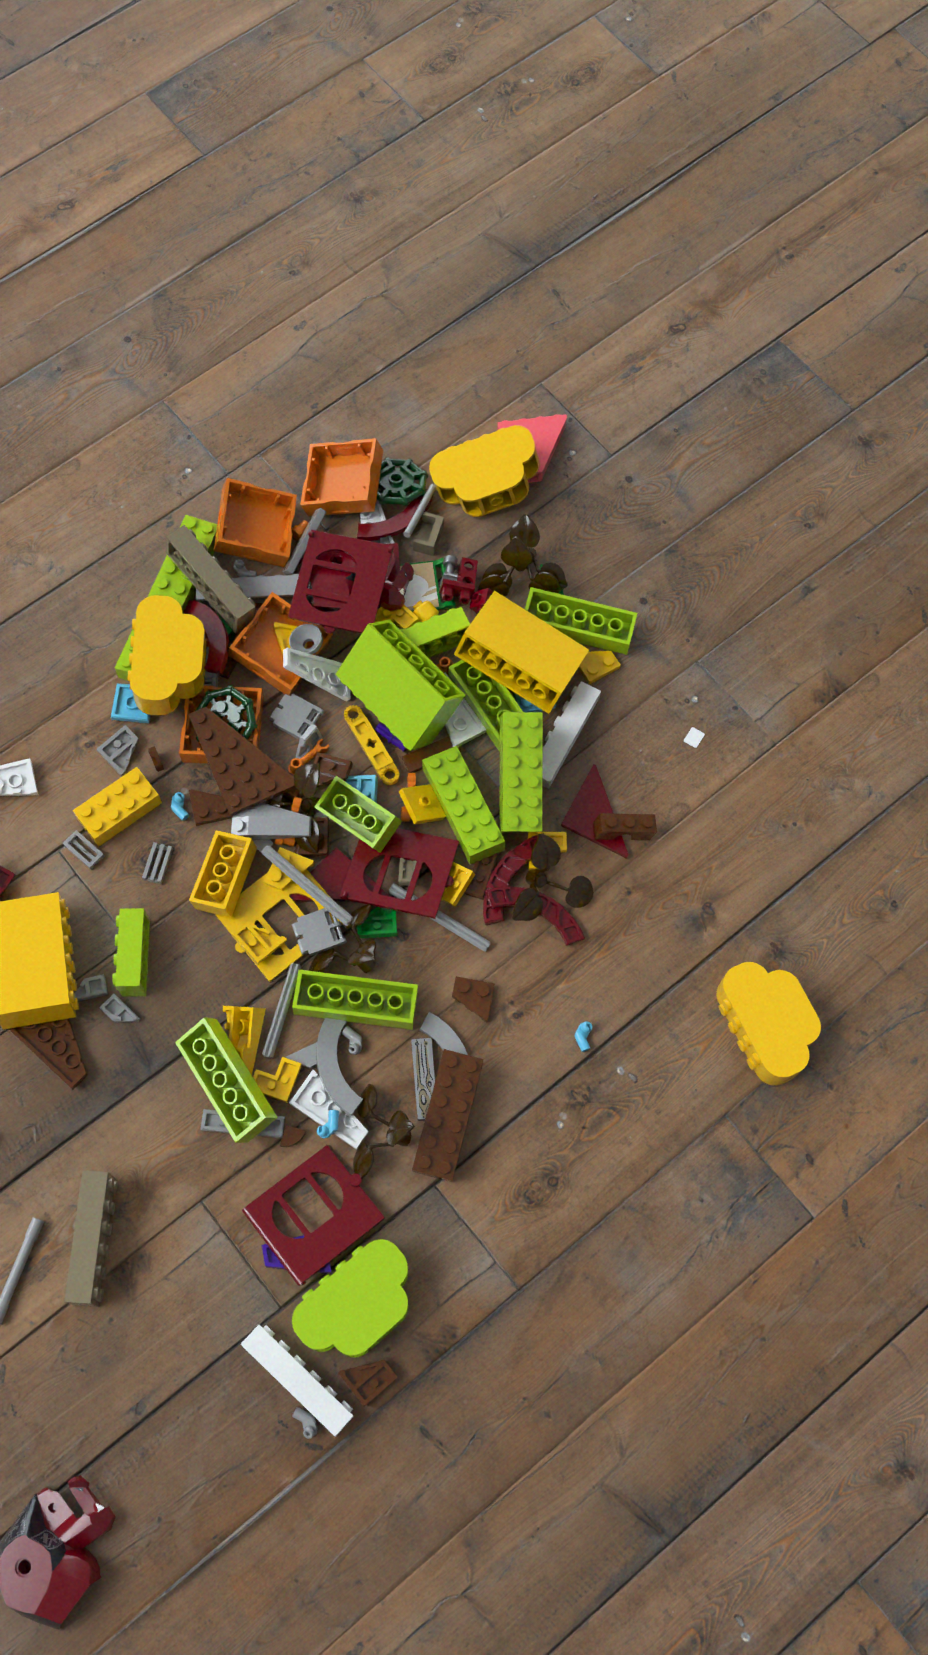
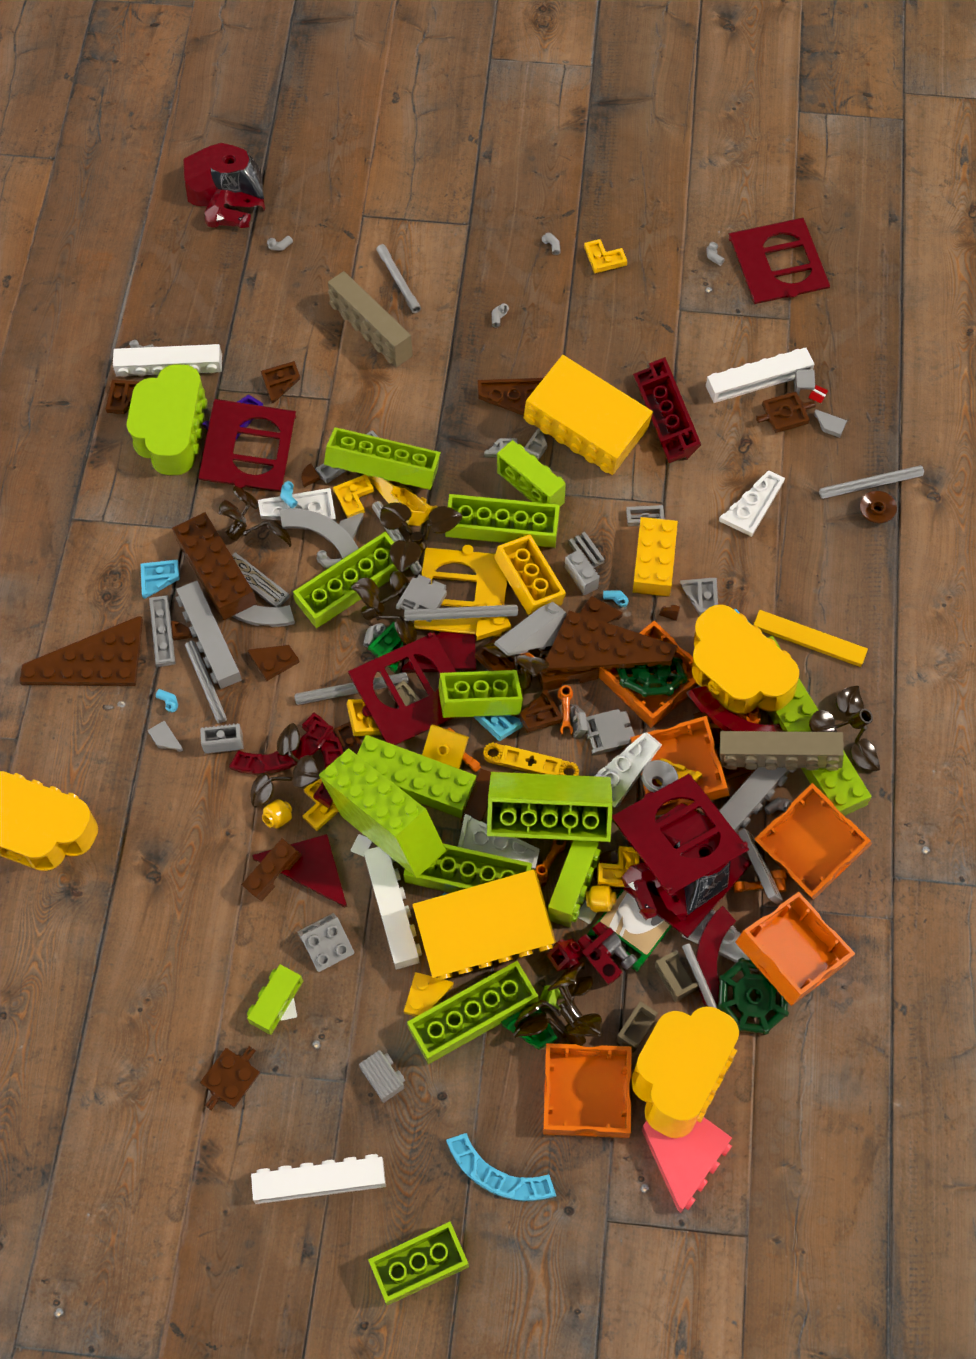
camera: 140 degrees right, 5 degrees down
yellow wing [232,922,287,965] -> none
none -> reddish brown wing [20,616,143,686]
none -> medium azure wing [141,560,180,599]
none -> light grey tile [147,721,183,752]
none -> light grey tile [149,595,176,667]
none -> reddish brown tile [171,621,192,641]
none -> light grey brick [175,581,242,689]
none -> light grey axle [185,641,227,724]
none -> light grey brick [200,723,244,754]
none -> reddish brown plate [200,1046,260,1111]
none -> lime brick [247,964,303,1035]
none -> white brick [251,1154,386,1204]
none -> reddish brown wing [261,361,300,403]
none -> yellow head [262,799,292,829]
none -> light grey arm [267,236,293,251]
none -> light grey bracket [297,913,354,972]
none -> white sticker [351,834,372,857]
none -> light grey brick [359,1050,405,1103]
none -> light grey arm [363,623,386,647]
none -> lime brick [368,1221,469,1306]
none -> dark brown plant [380,503,463,573]
none -> lime brick [445,494,560,548]
none -> medium azure tile [446,1133,556,1201]
none -> lime tile [539,985,564,1009]
none -> orange tile [543,1043,632,1138]
none -> light grey brick [565,549,600,595]
none -> dark tan panel [616,1001,658,1053]
none -> yellow tile [753,610,868,667]
none -> dark brown plant [809,686,880,771]

